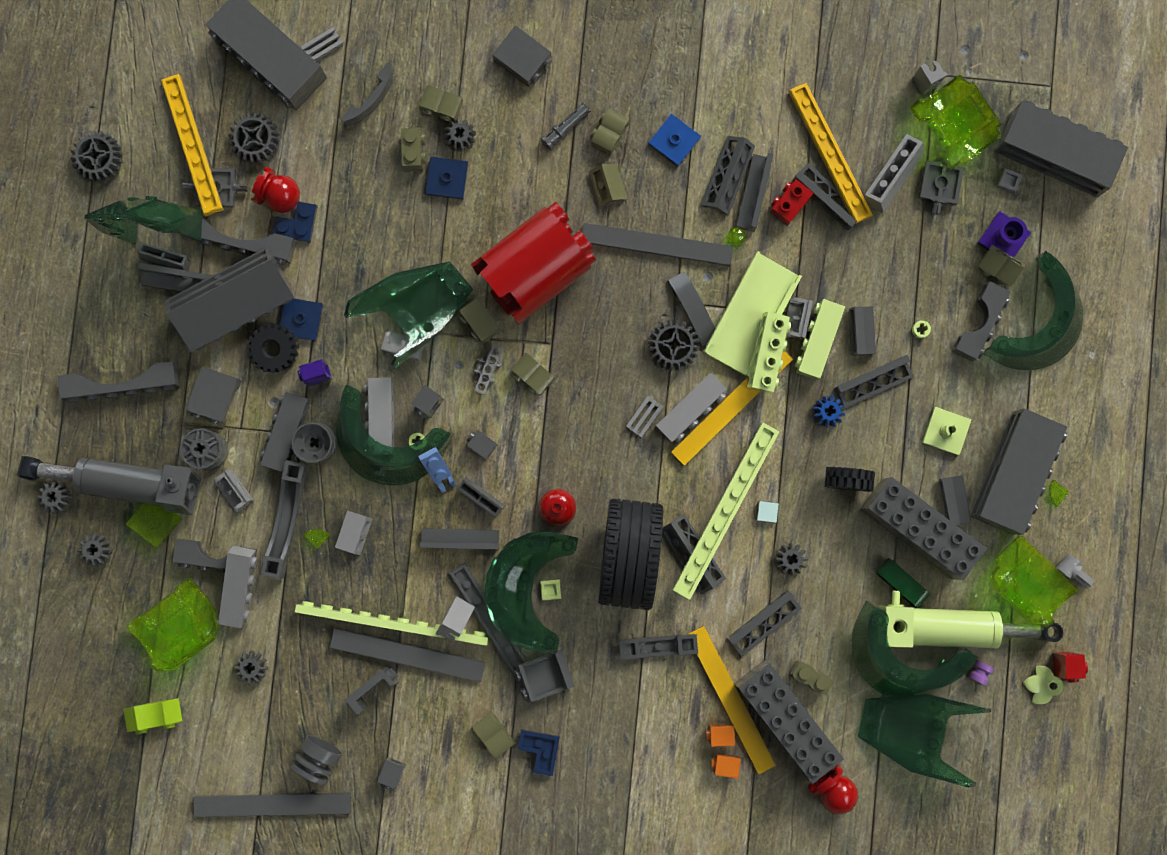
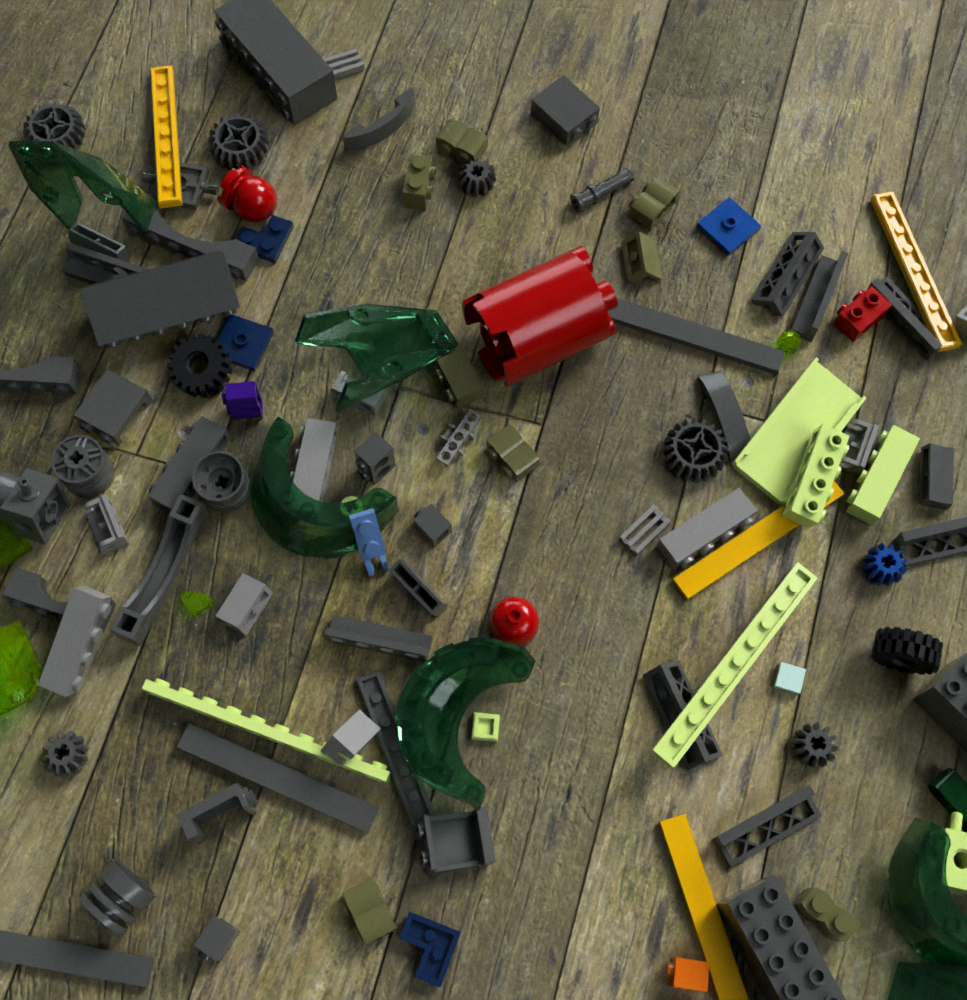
camera: 10 degrees right, 15 degrees down
dark blue plate [426,157,468,200] -> none
black tyre [598,499,664,610] -> none
dark grey slope [619,634,698,660] -> none

